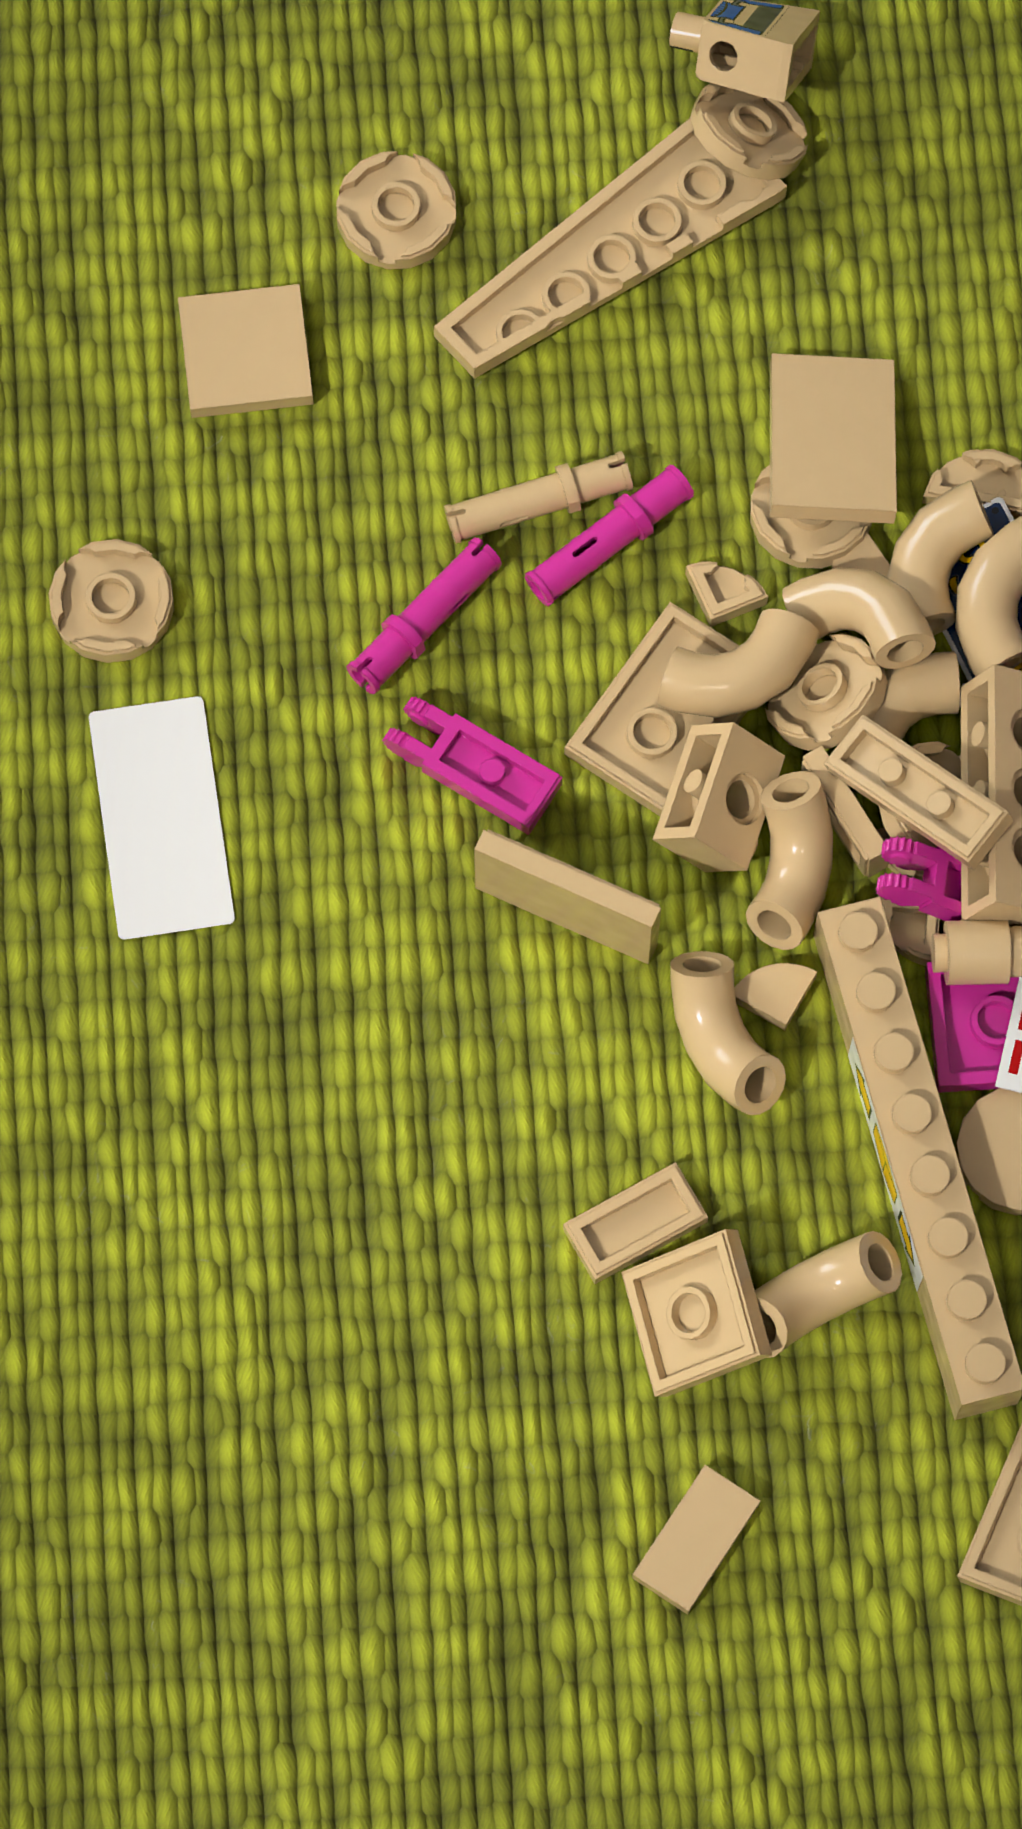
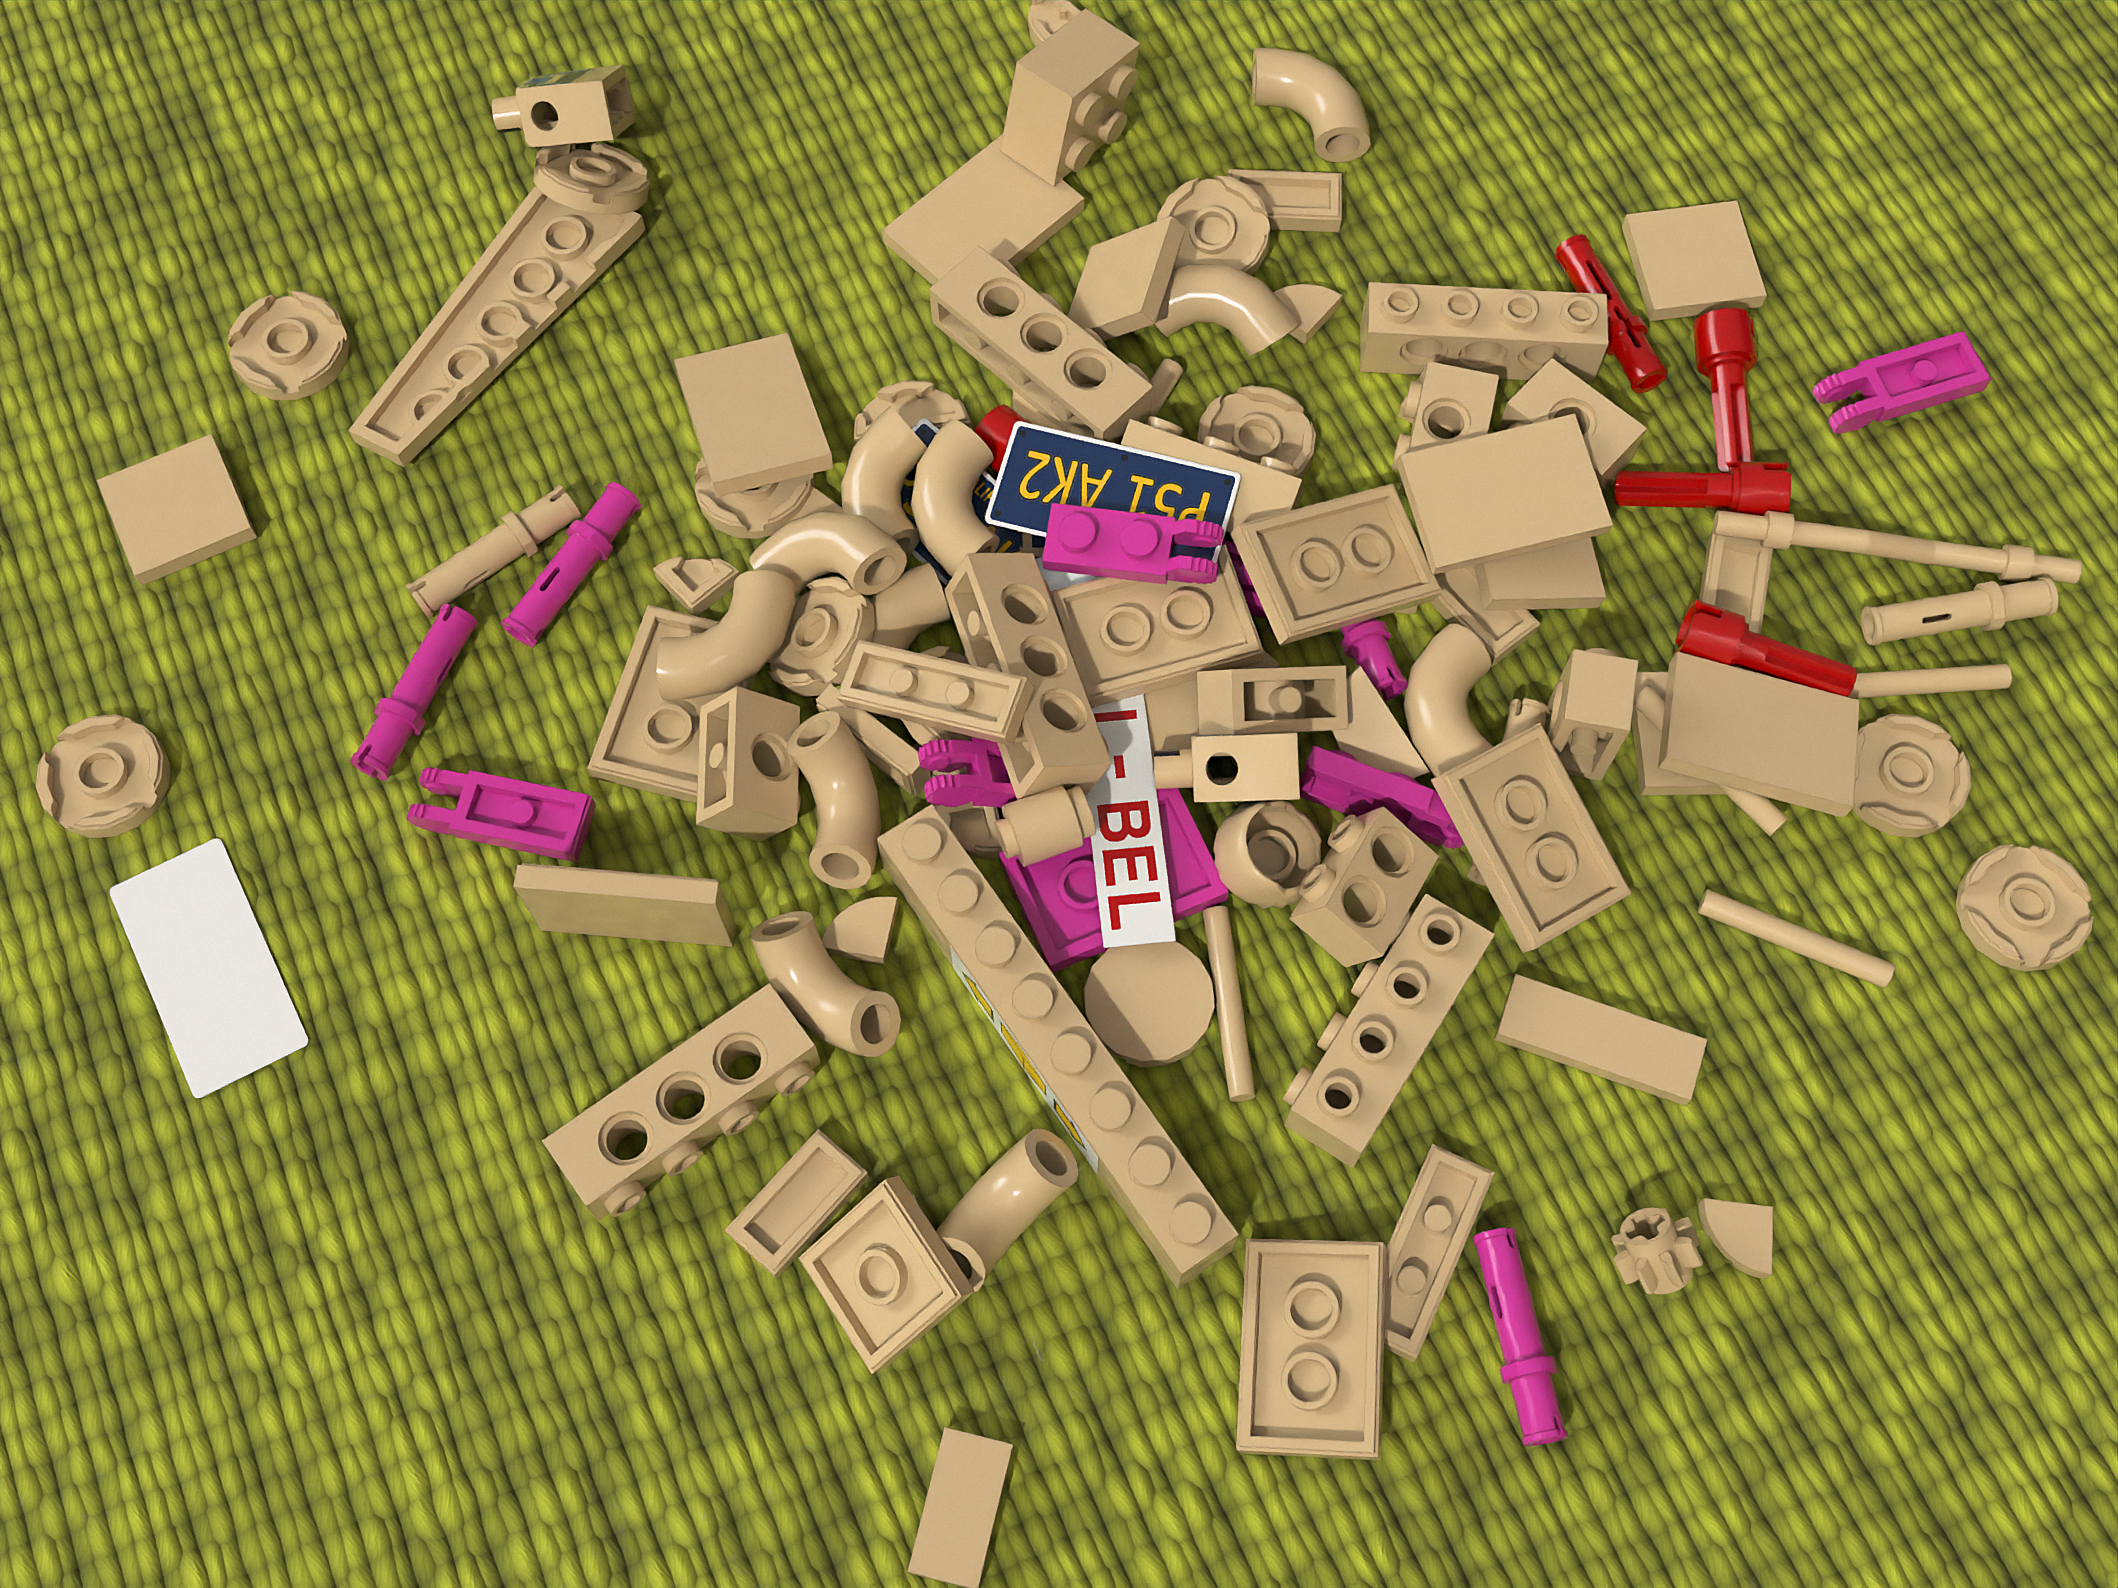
camera: 20 degrees left, 5 degrees down
none -> tan brick [542,983,821,1220]

